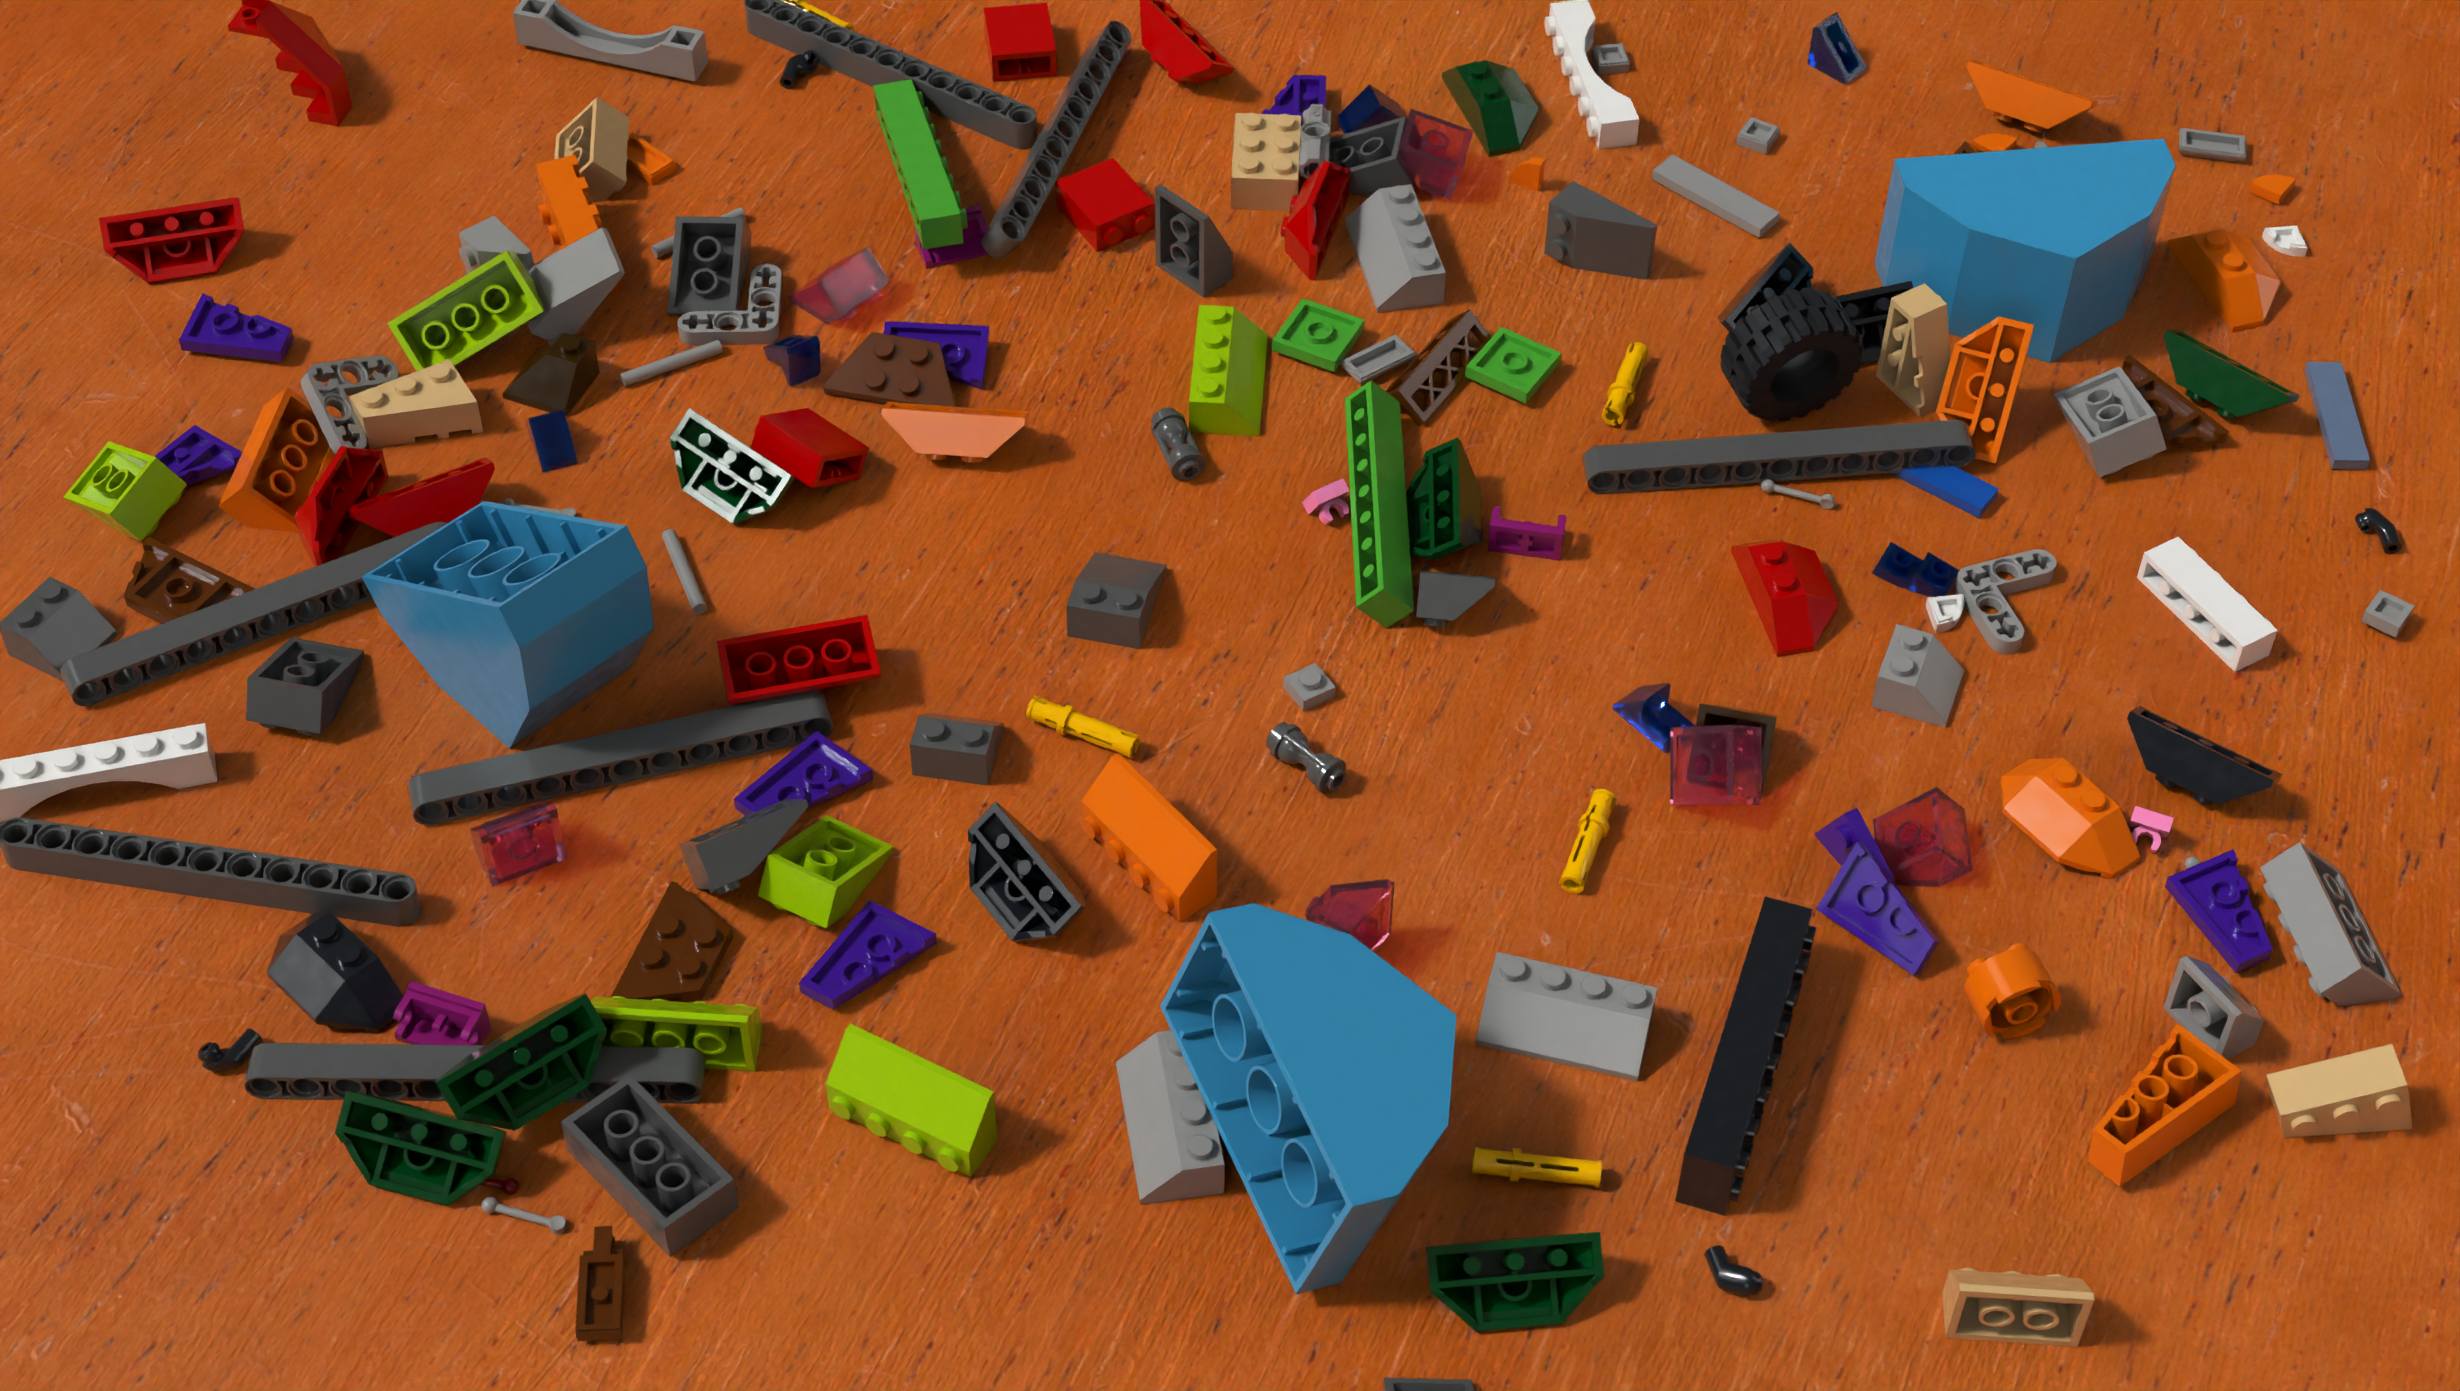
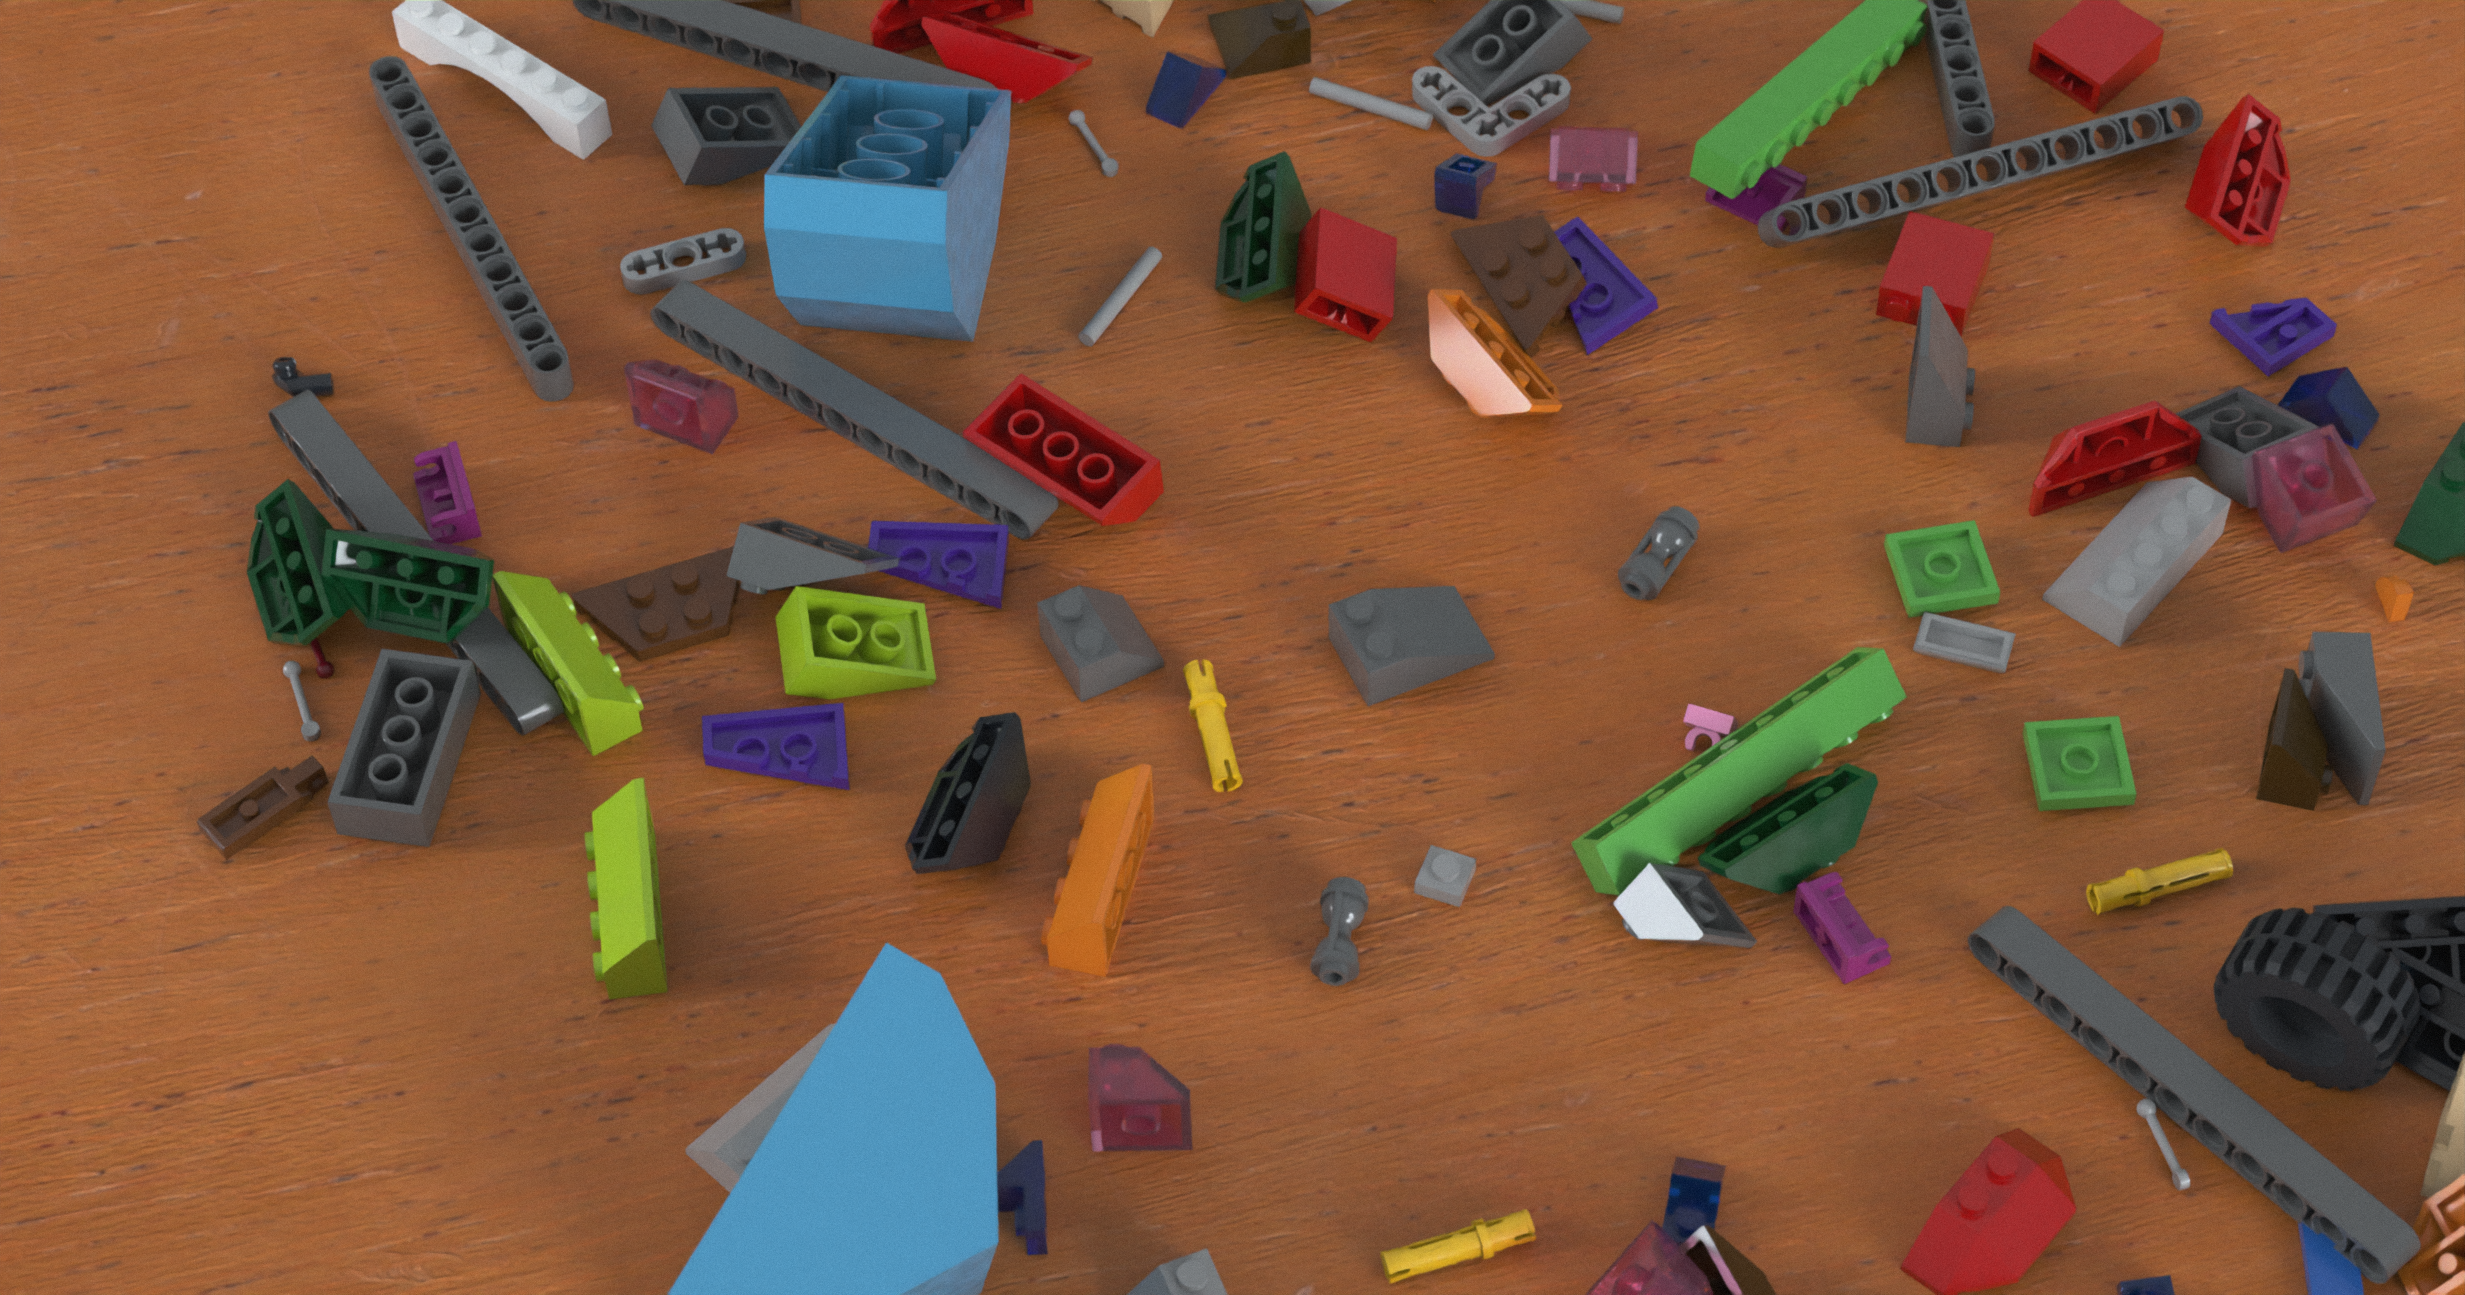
camera: 55 degrees right, 5 degrees up
black wedge [267,911,404,1034] -> none
lime slope [1189,305,1268,436] -> none
tan brick [1231,113,1301,211] -> none
light grey piece [1299,104,1331,180] -> none
reddish brown fence [1386,310,1492,425] -> none
none -> light grey beam [620,228,746,294]
none -> dark brown slope [2256,668,2334,811]

